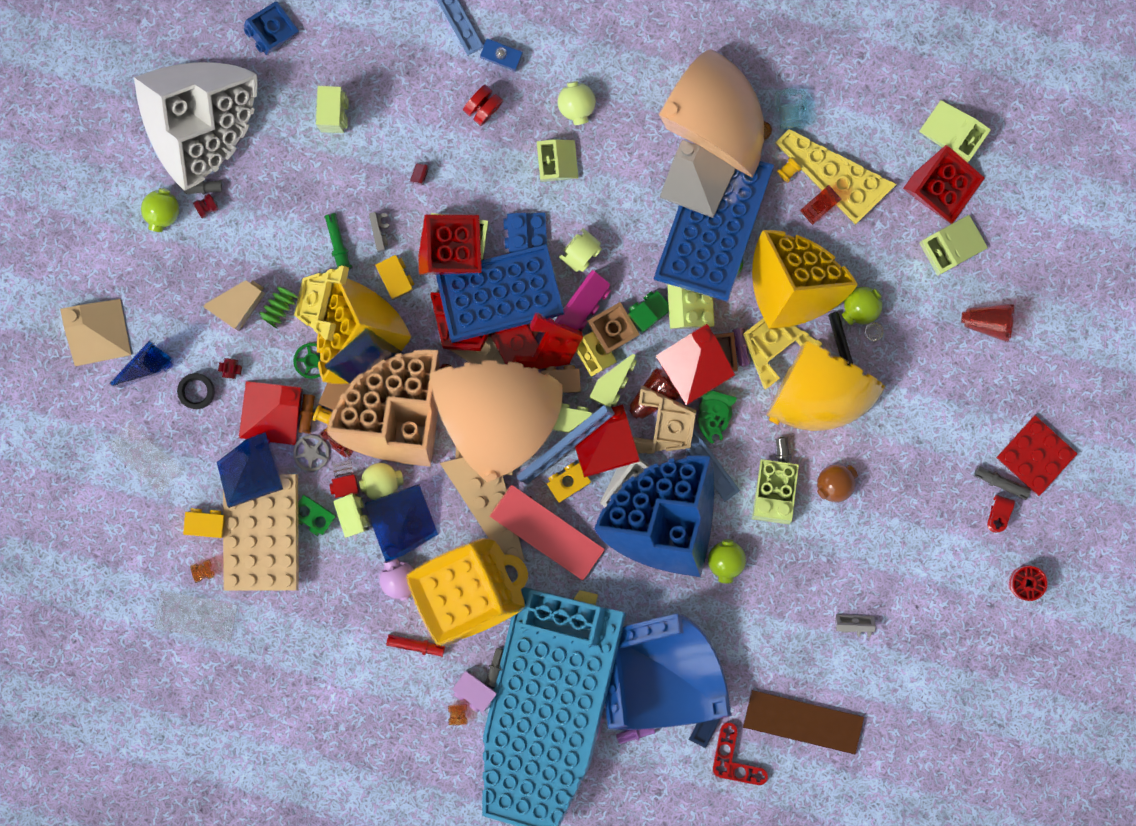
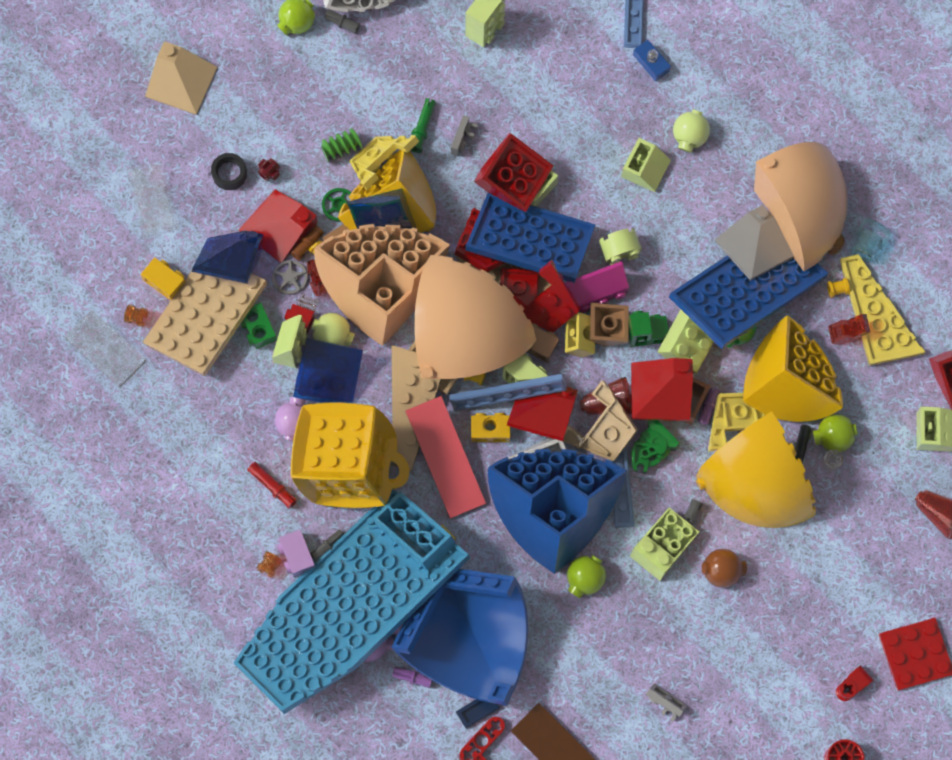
camera: 30 degrees right, 15 degrees down
clear blue slope [110,340,174,388] -> none
dark red wheel [193,193,219,219] -> none
tan slope [203,280,265,331] -> none
yellow brick [375,255,415,300] -> none
dark red slope [410,164,429,185] -> none
red wheel [463,84,504,126] -> none
blue plate [503,212,547,253] -> none
yellowish green slope [589,354,637,407] -> none
dark grey pin [974,465,1031,500] -> none

